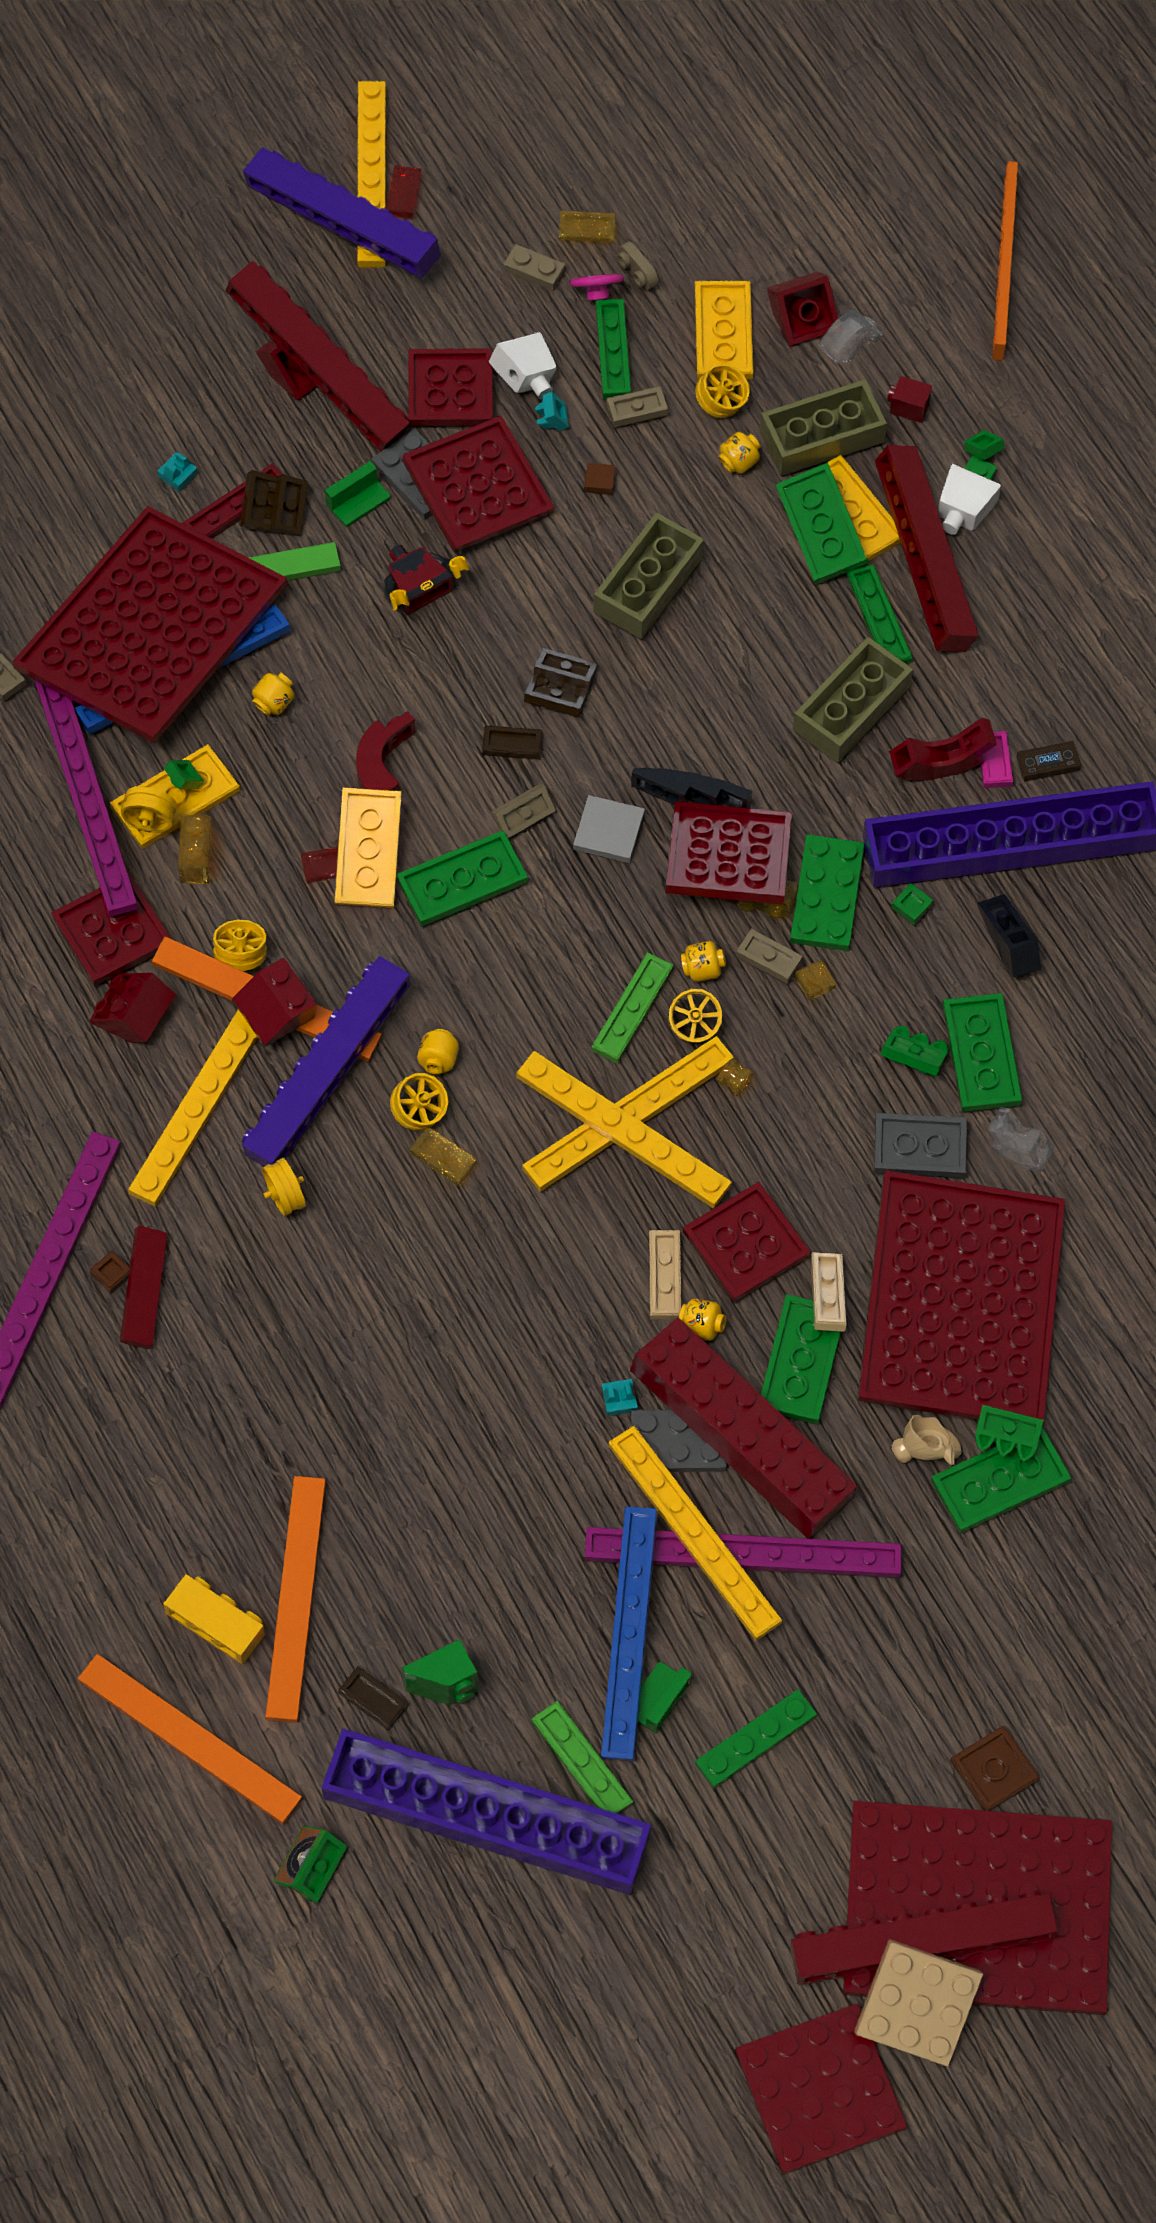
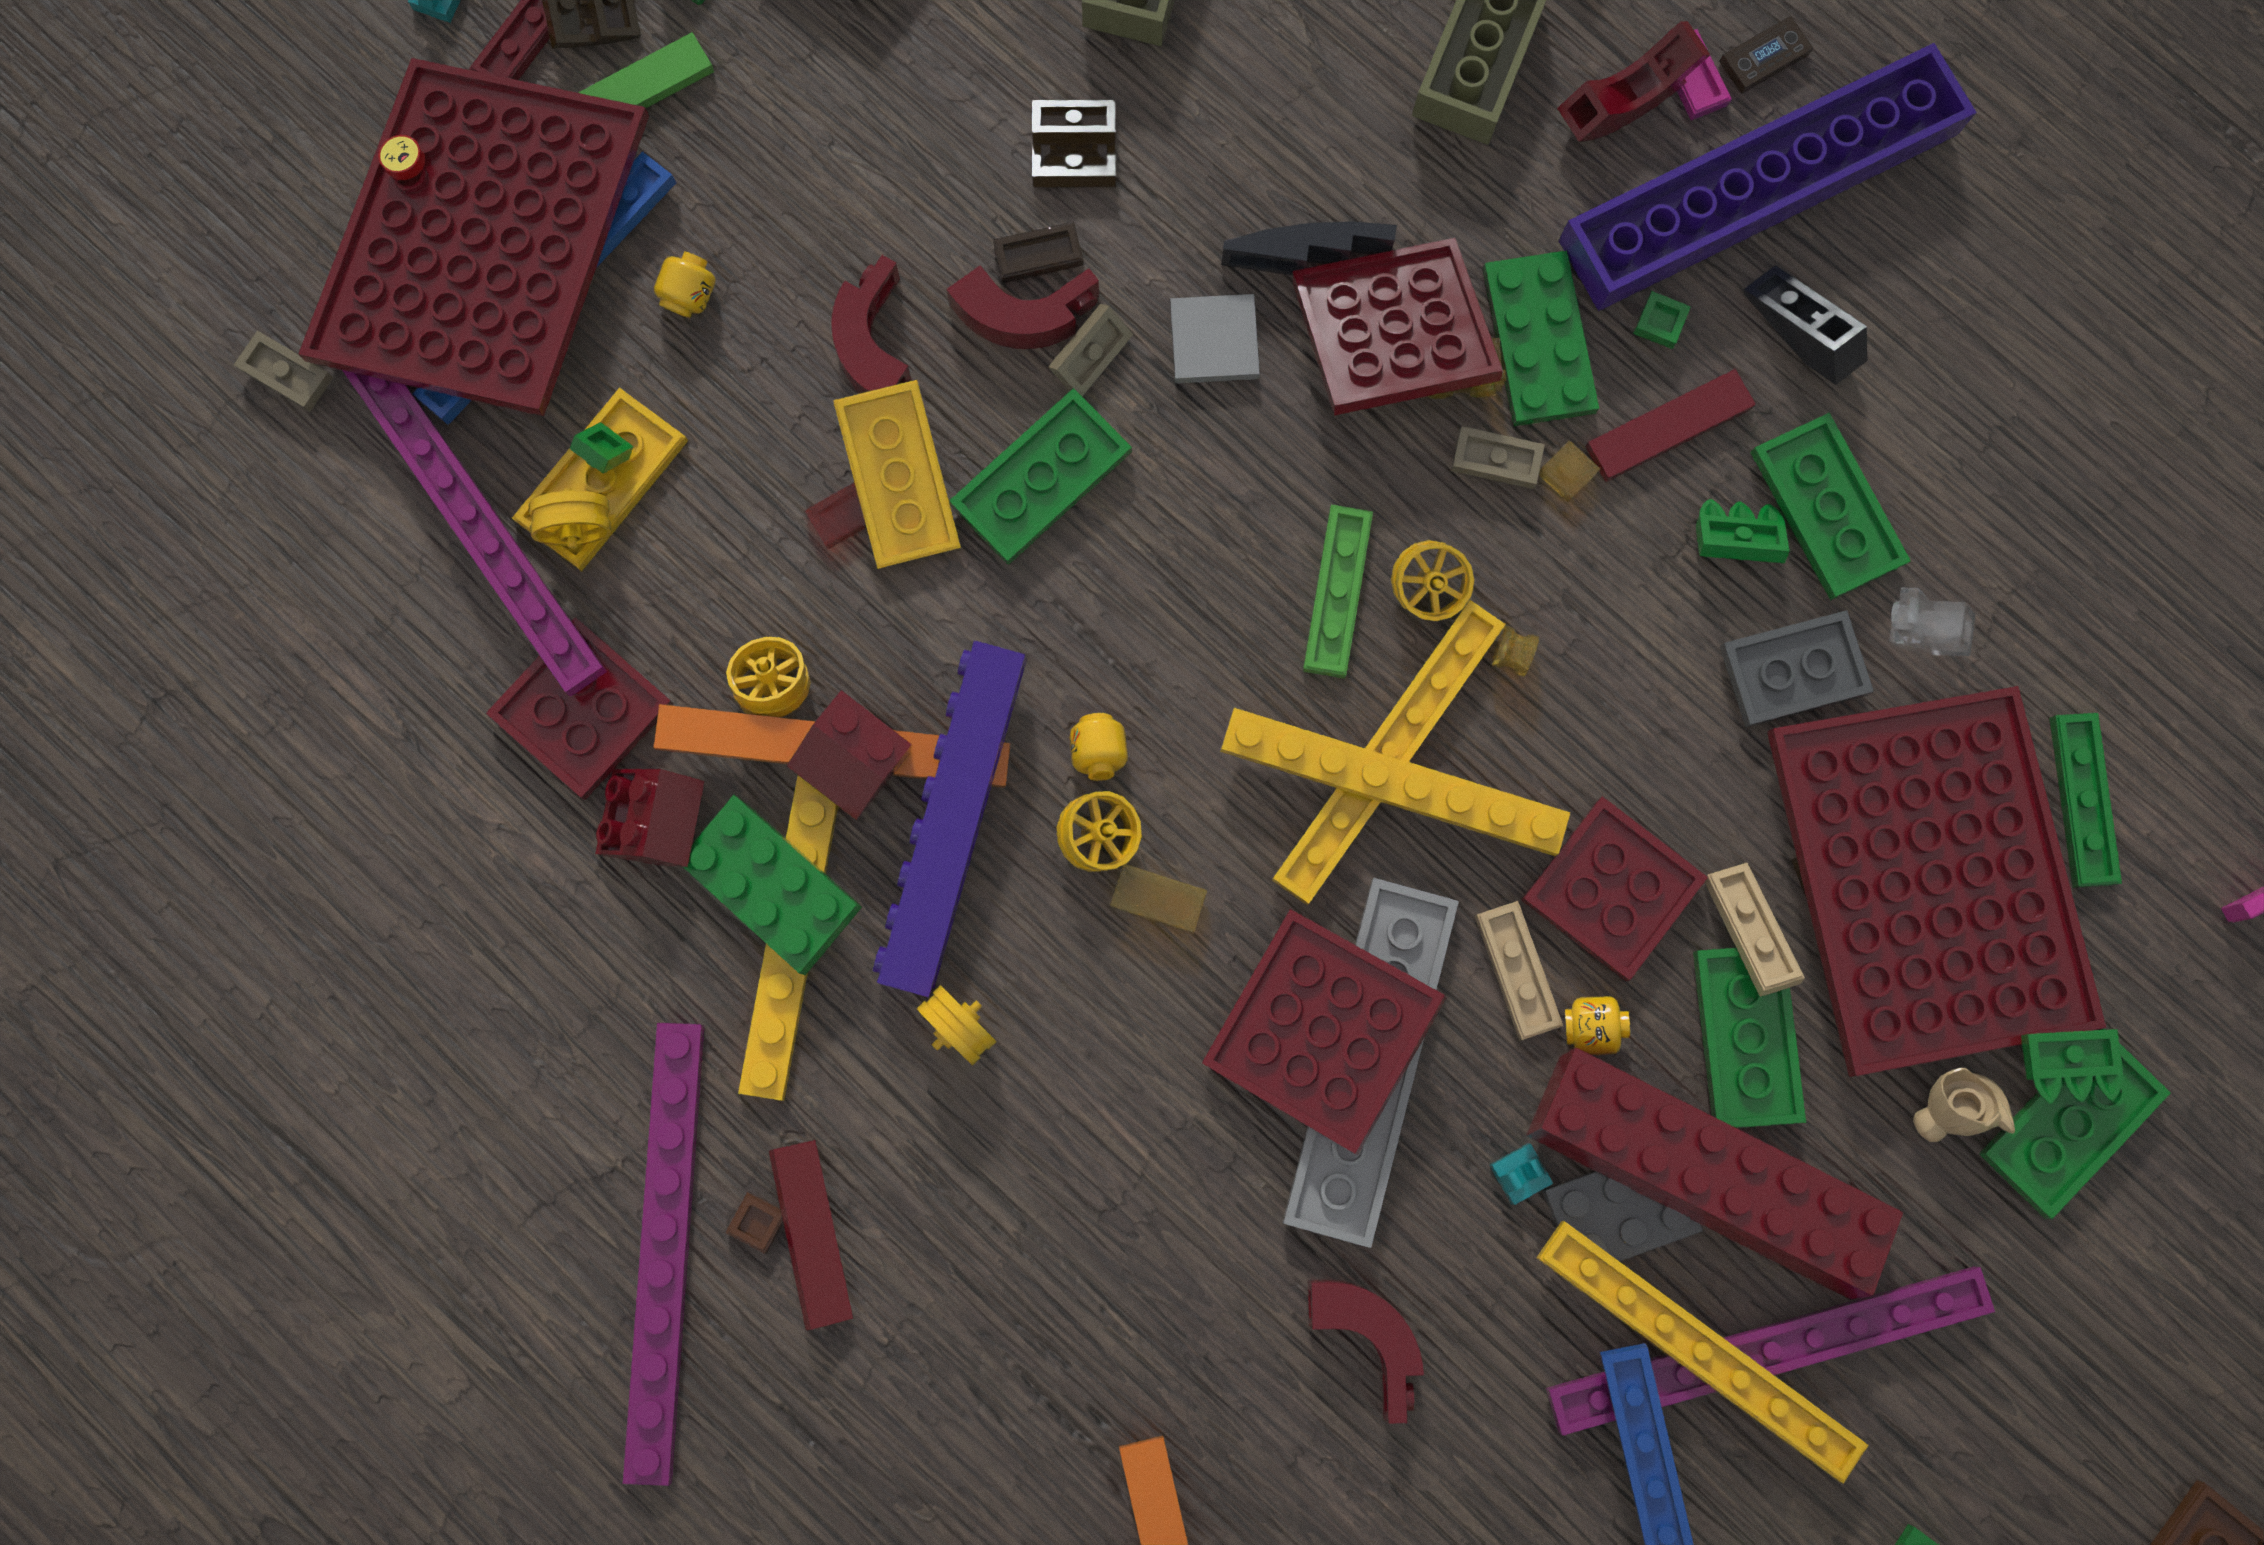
camera: 20 degrees left, 15 degrees up
clear yellow brick [178,815,213,884] -> none
torso [384,545,470,616] -> none
yellow head [681,941,726,982] -> none
none -> tile [378,135,425,180]
none -> green plate [683,795,862,975]
none -> dark red arch [946,265,1099,349]
none -> dark red plate [1202,909,1447,1155]
none -> light grey plate [1282,878,1459,1248]
none -> dark red arch [1308,1280,1424,1424]
none -> dark red tile [1585,369,1756,483]
none -> green tile [2049,713,2122,888]

